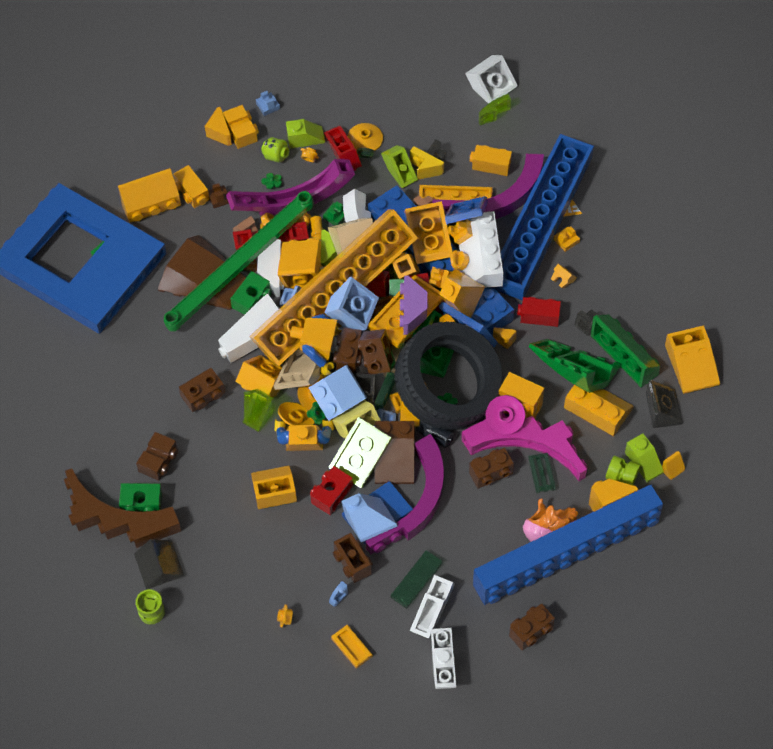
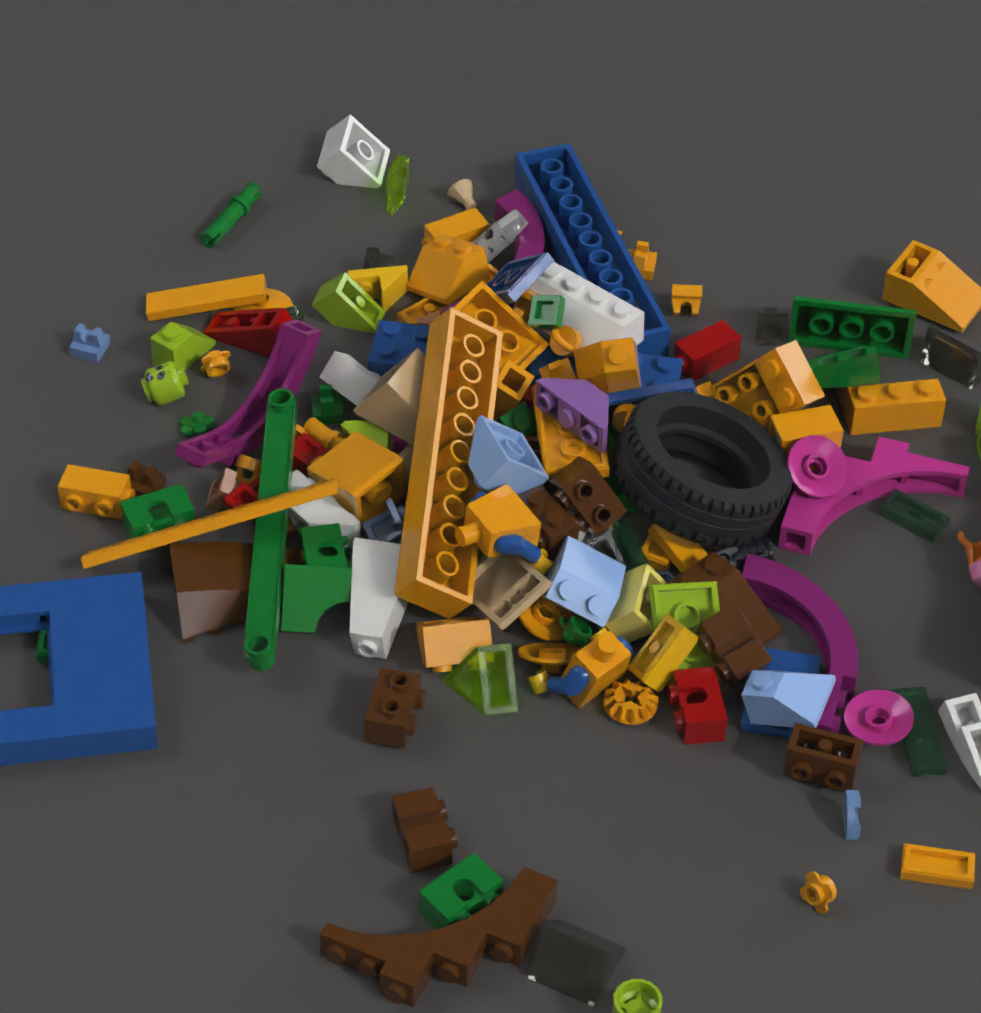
camera: 45 degrees left, 15 degrees down
light orange slope [118,168,181,223] -> none
light orange slope [205,107,232,146] -> none
light orange brick [223,105,259,149] -> none
light orange slope [251,466,297,509] -> none
reddish brown brick [469,448,514,489] -> none
none -> light orange tile [80,478,339,569]
none -> green brick [120,484,195,539]
none -> light orange tile [146,274,267,321]
none -> green pin [199,182,262,248]
none -> green tile [281,564,352,634]
none -> light orange slope [407,234,490,305]
none -> tan rock [447,179,477,210]
none -> light grey hinge [472,209,528,264]
none -> green tile [528,295,566,330]
none -> light orange gear [603,677,658,725]
none -> yellow slope [628,614,699,692]
none -> reddish brown brick [695,603,772,689]
none -> light orange slope [709,340,825,429]
none -> dark pink dish [844,689,914,746]

